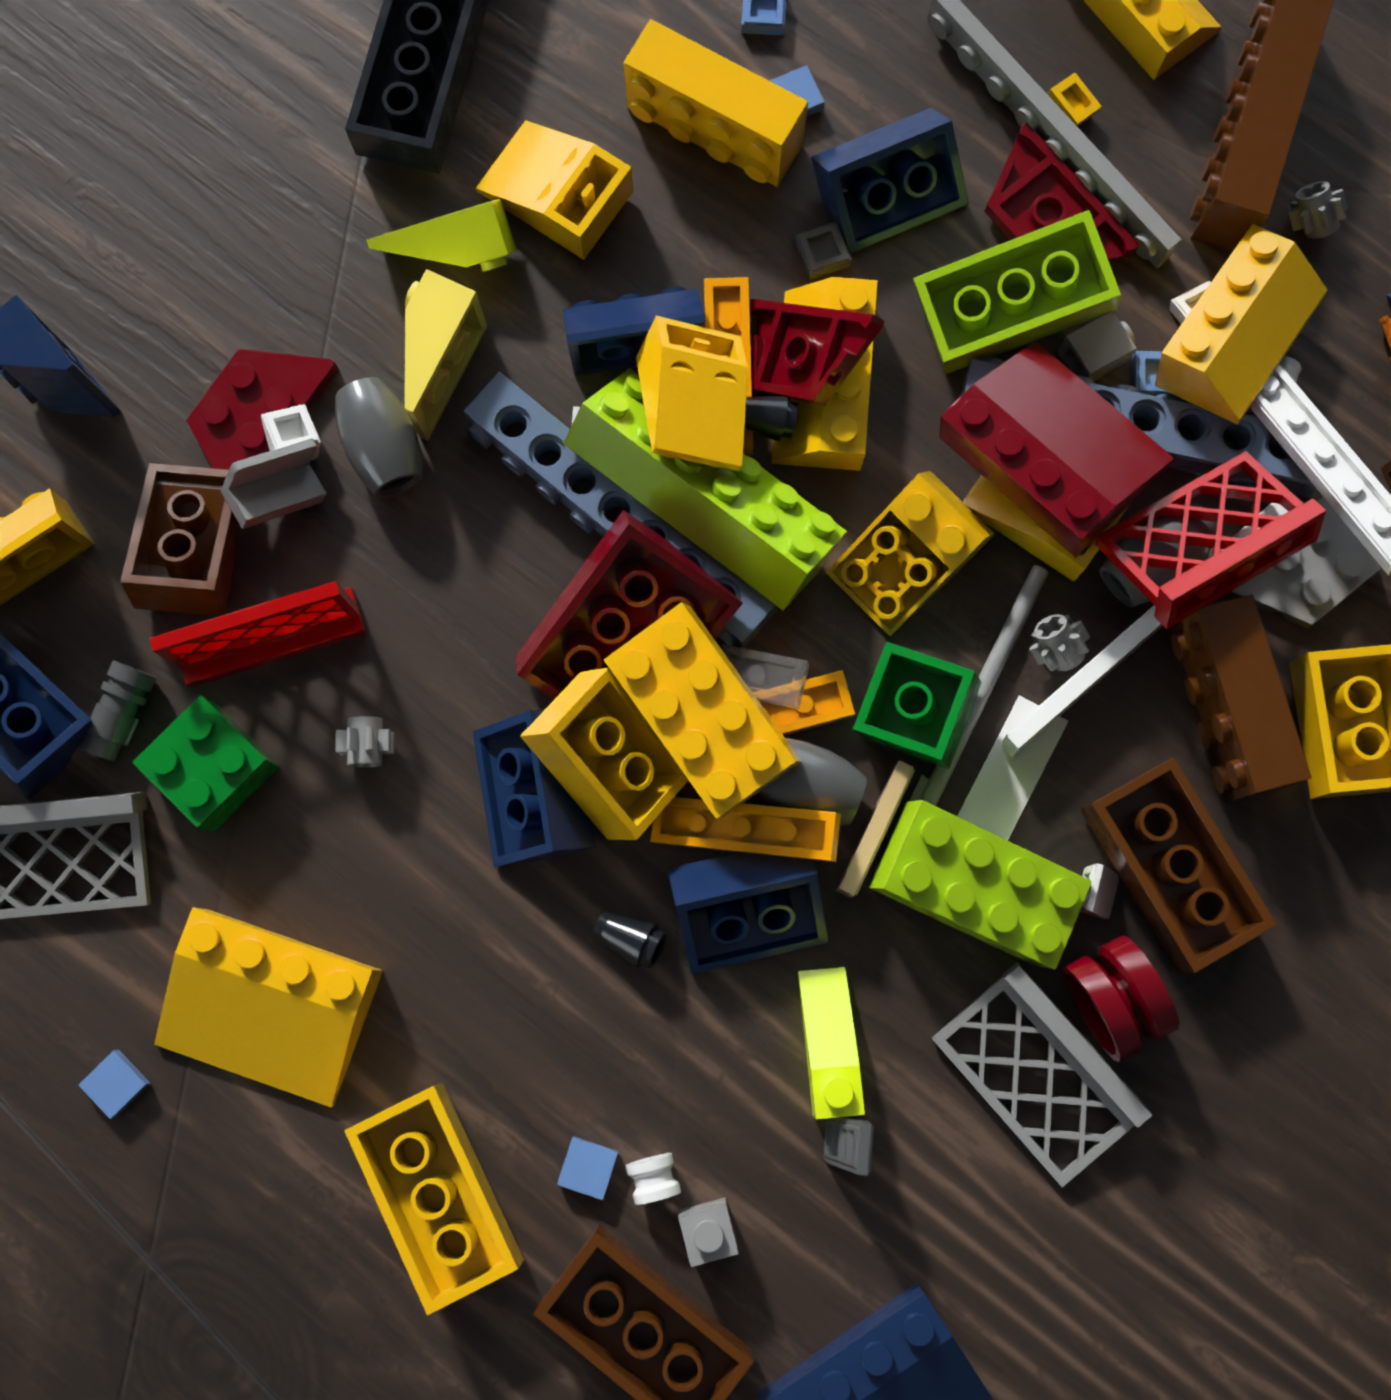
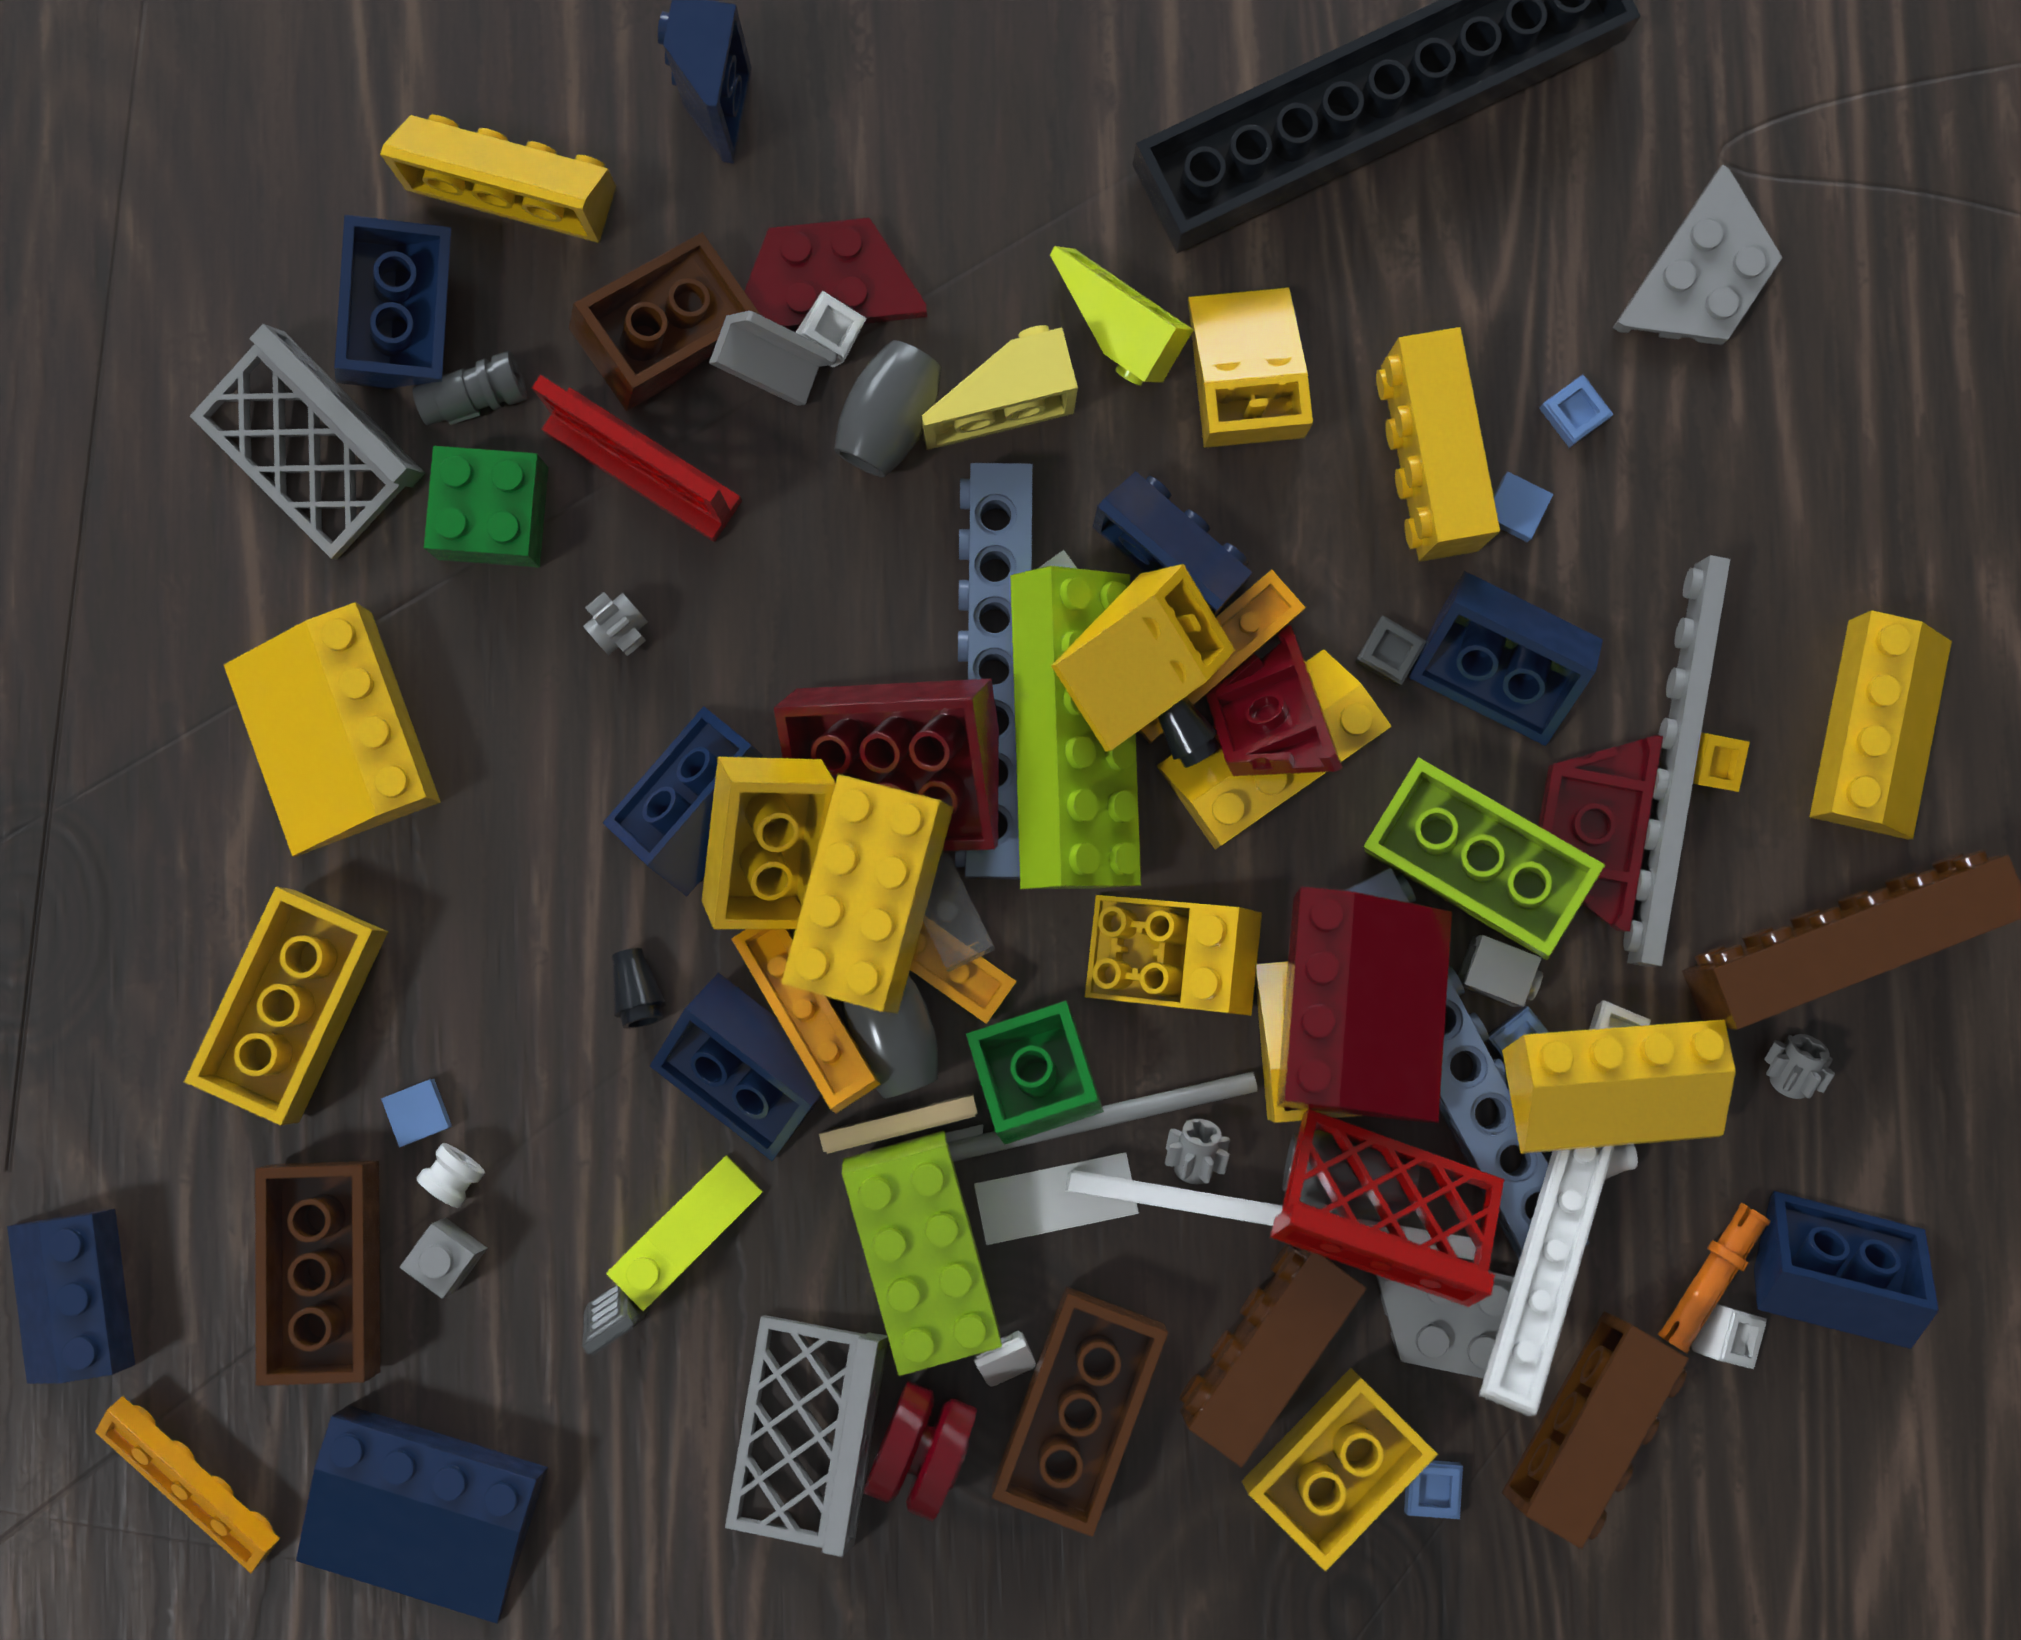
camera: 40 degrees right, 5 degrees up
medium blue tile [79,1050,151,1119] -> none

